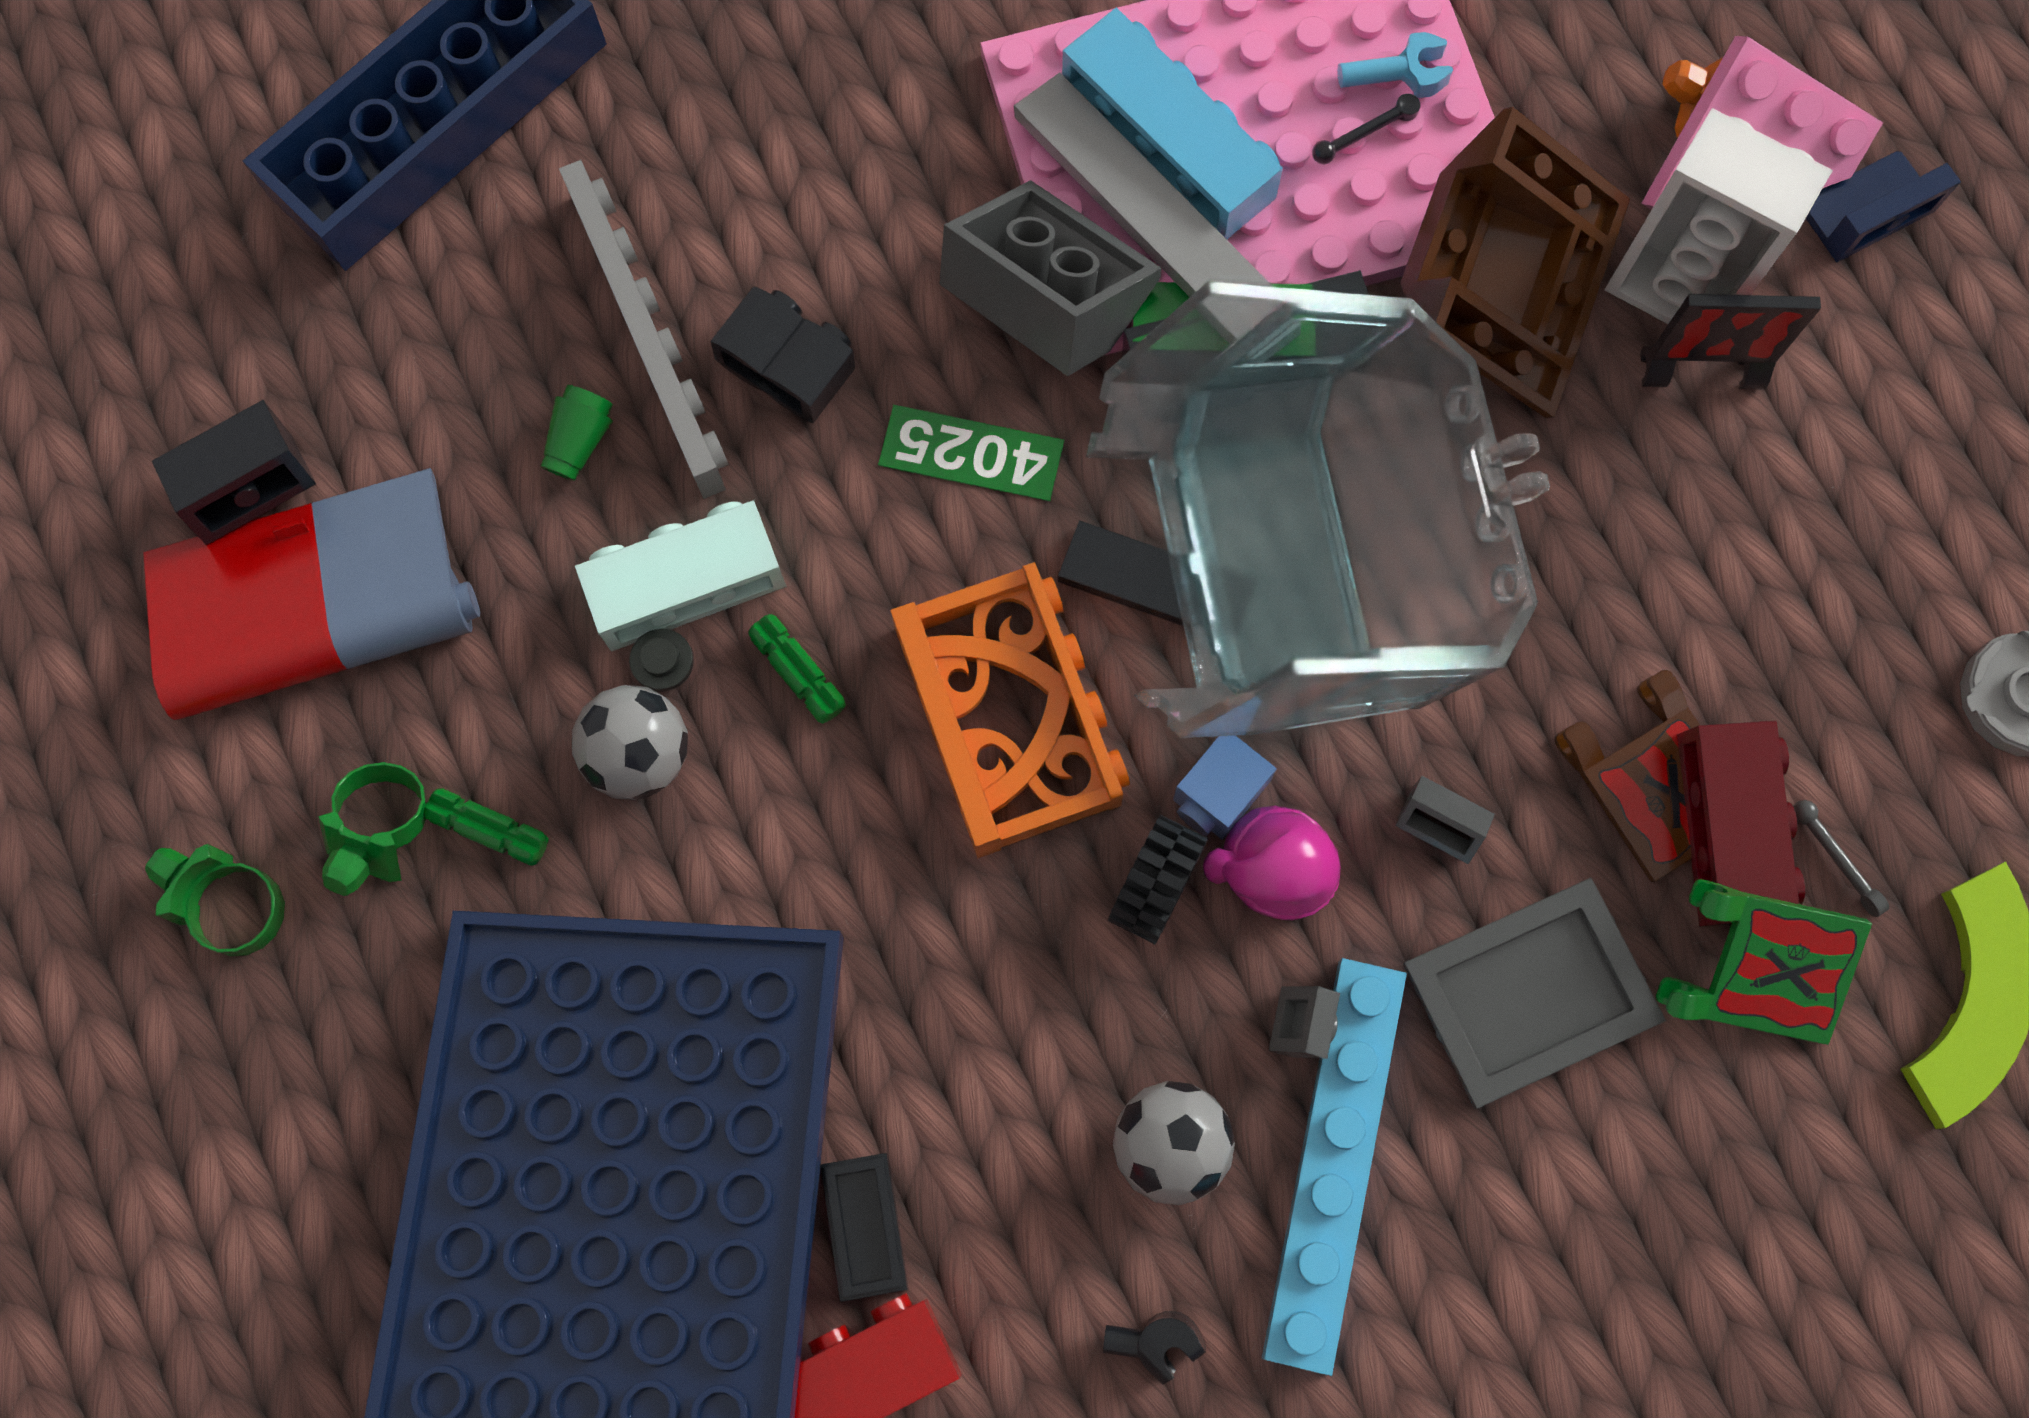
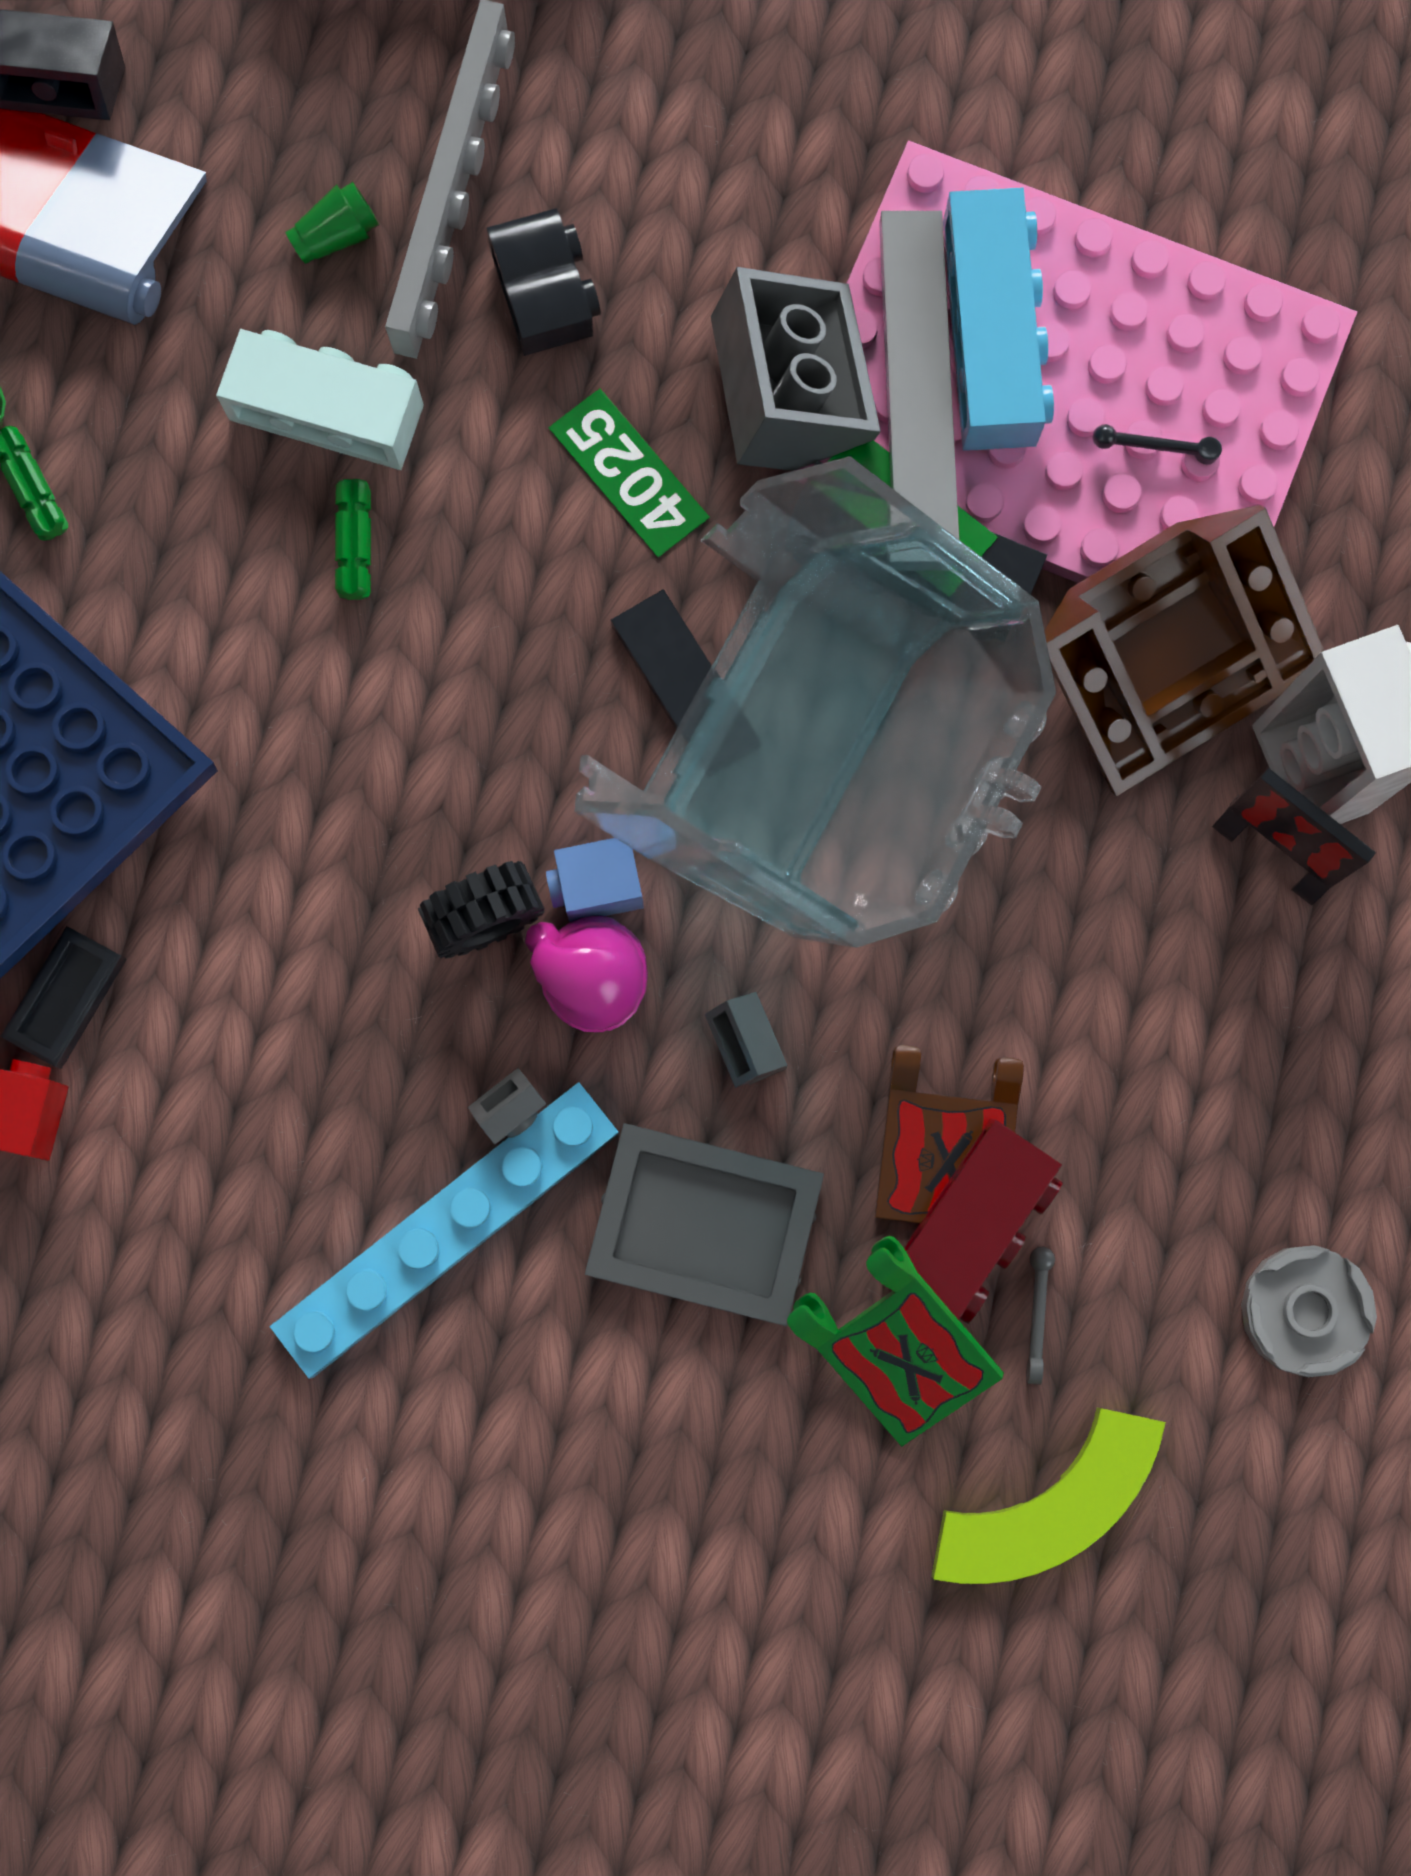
camera: 35 degrees right, 5 degrees up
light grey piece [572,685,688,800] -> none
pearl dark grey plate [629,629,694,692] -> none
orange fence [890,562,1130,859] -> none
black piece [1103,1311,1206,1385] -> none
light grey piece [1113,1081,1235,1205] -> none
medium azure bar [1337,32,1453,98] -> none

